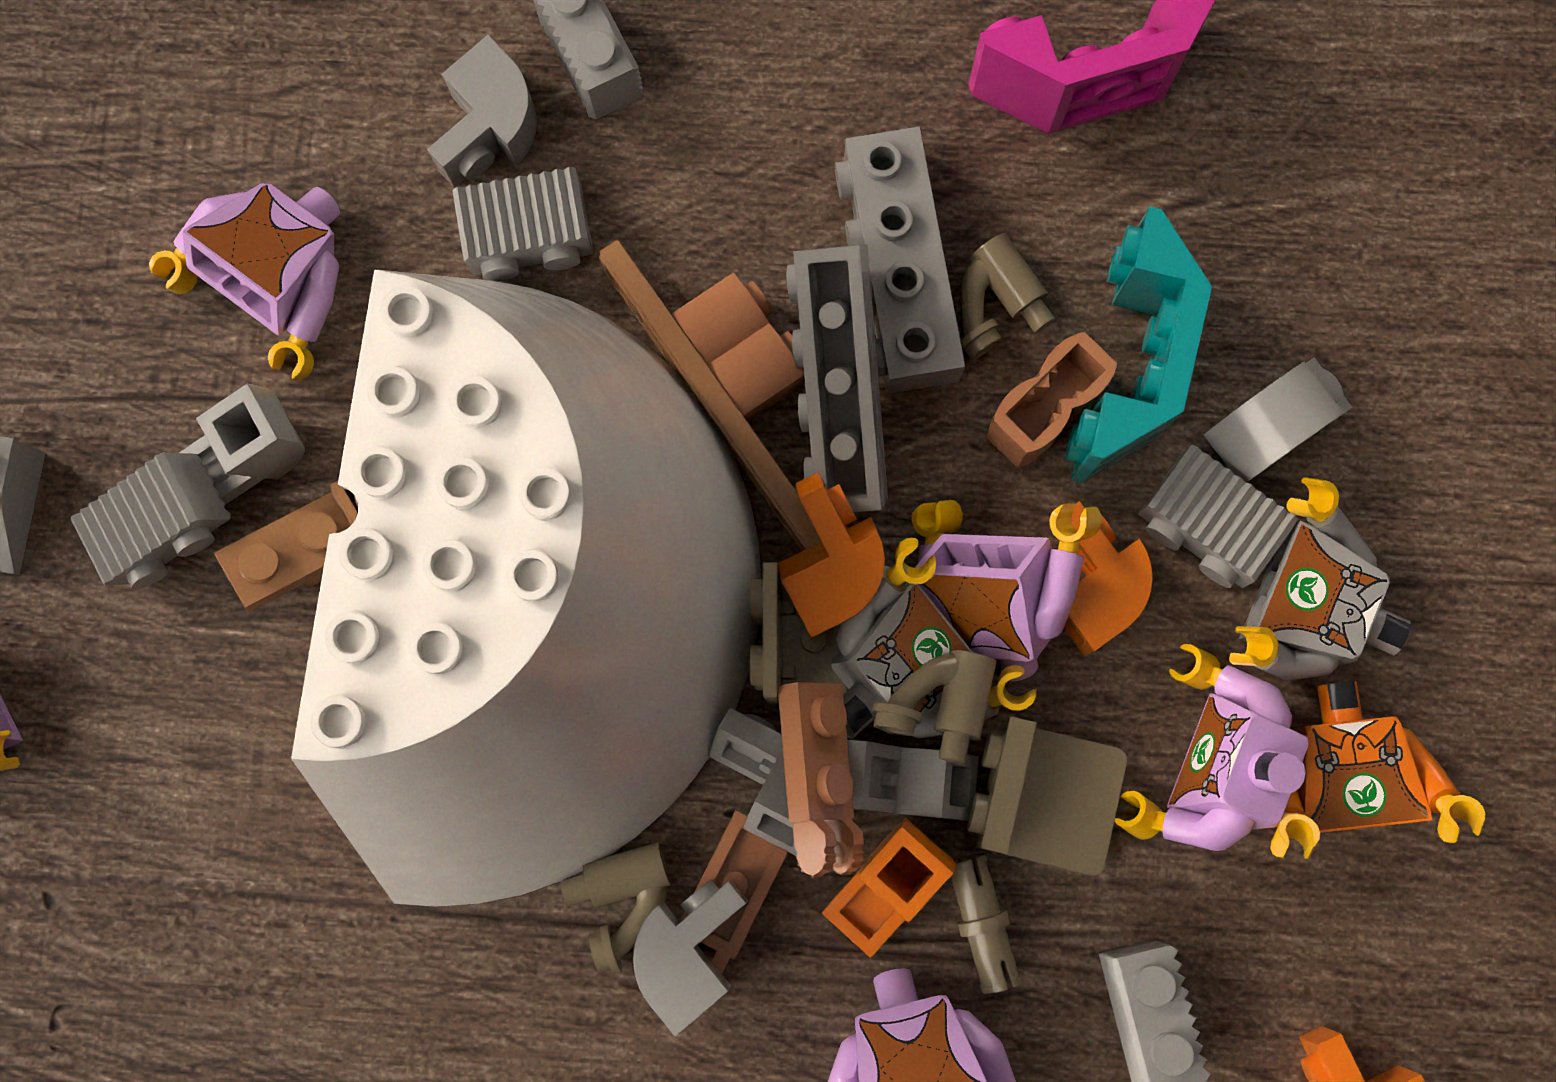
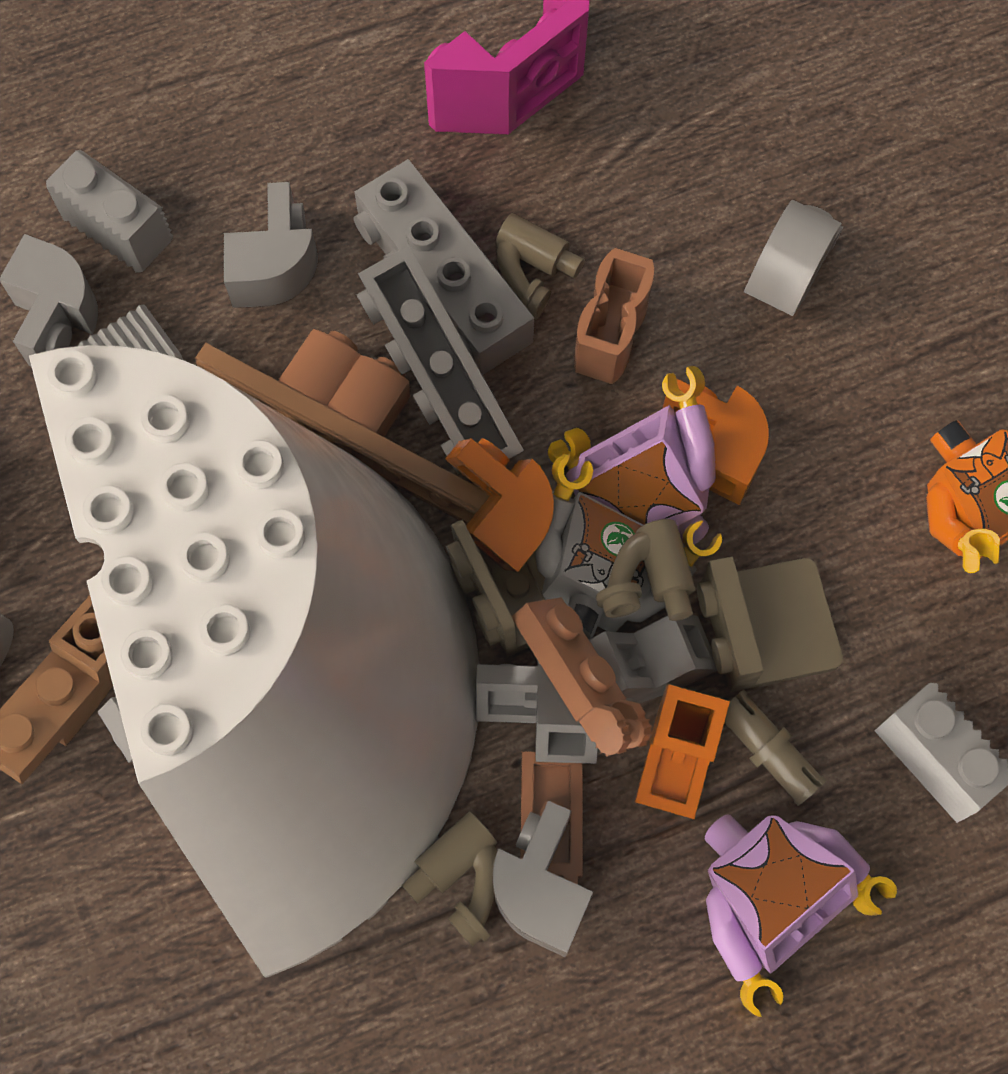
camera: 30 degrees left, 10 degrees down
teal slope [1065,206,1212,483] -> none
lavender torso [1115,644,1309,851] -> none
light grey brick [1138,445,1299,588] -> none
torso [1229,477,1411,681] -> none
none -> light grey brick [224,182,318,308]

